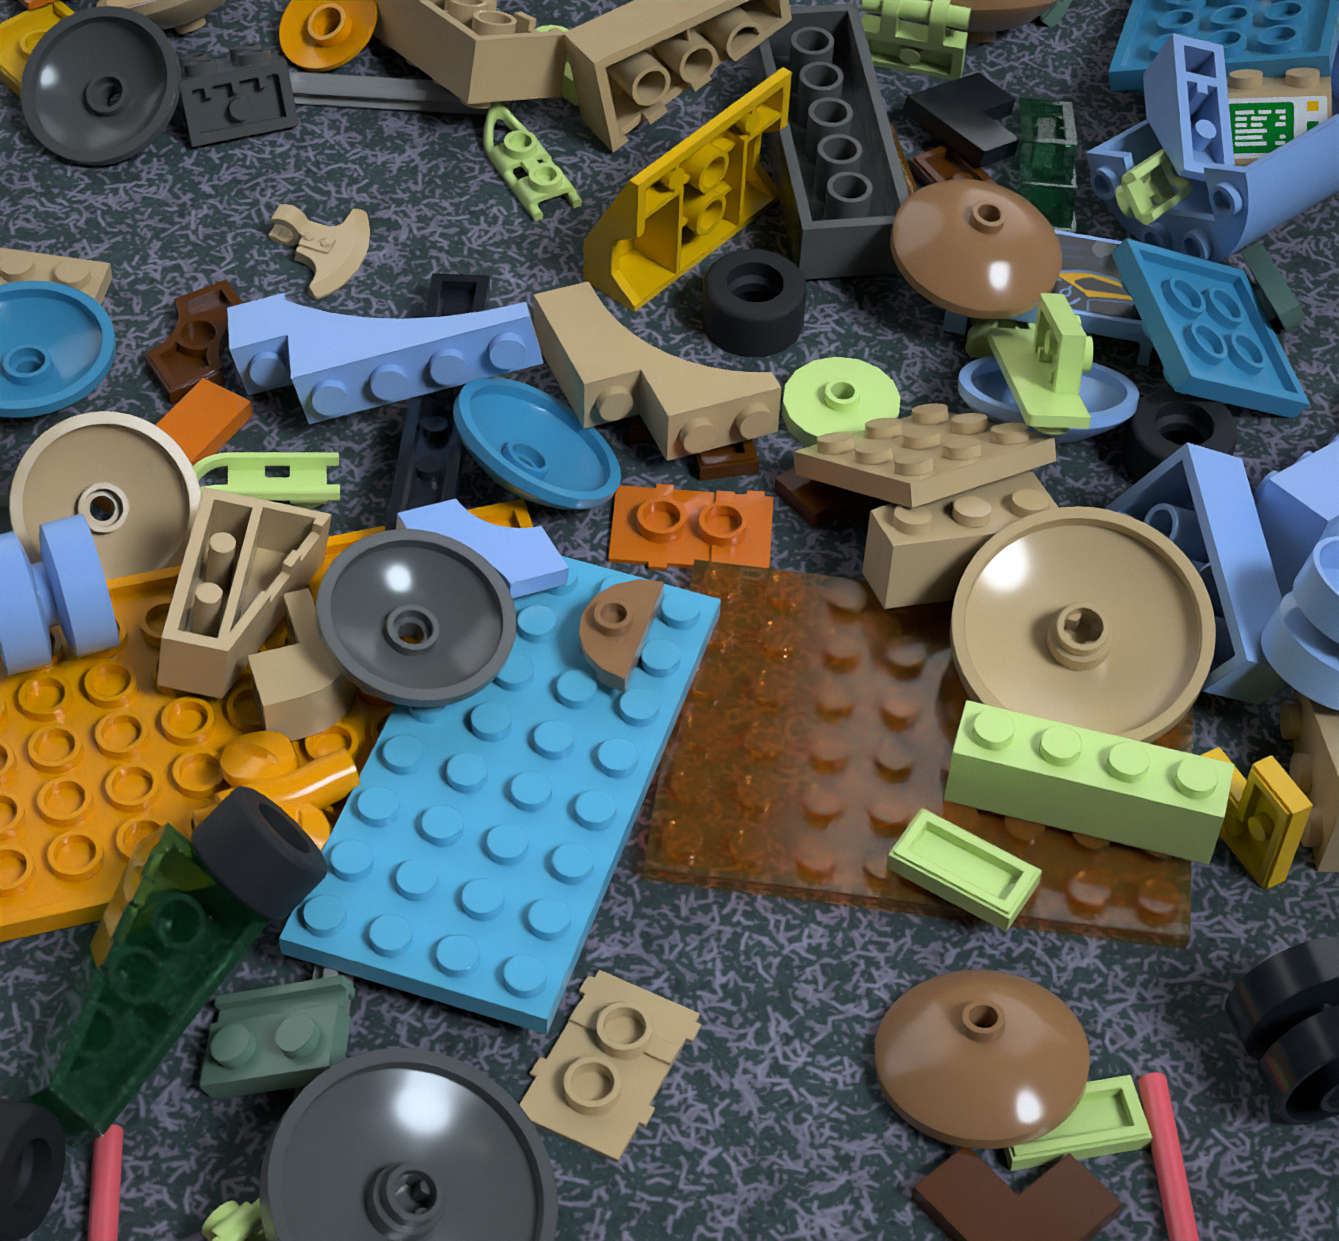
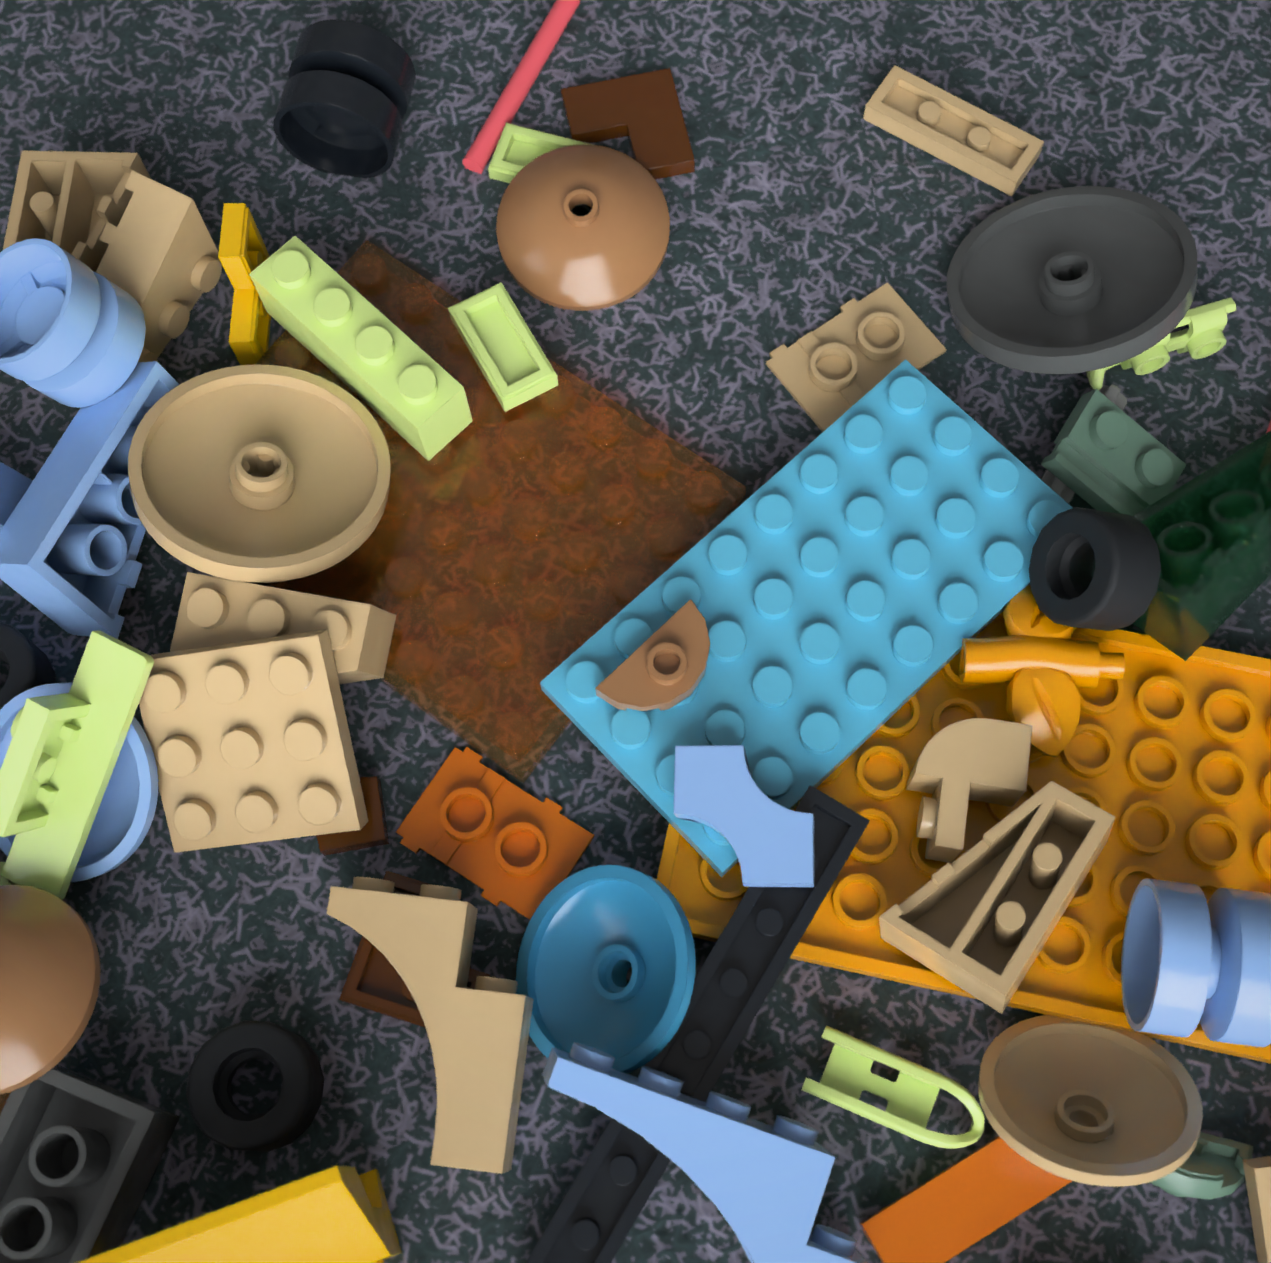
camera: 145 degrees left, 20 degrees up
dark grey dish [316,529,516,707] -> none
yellowish green plate [782,357,901,447] -> none

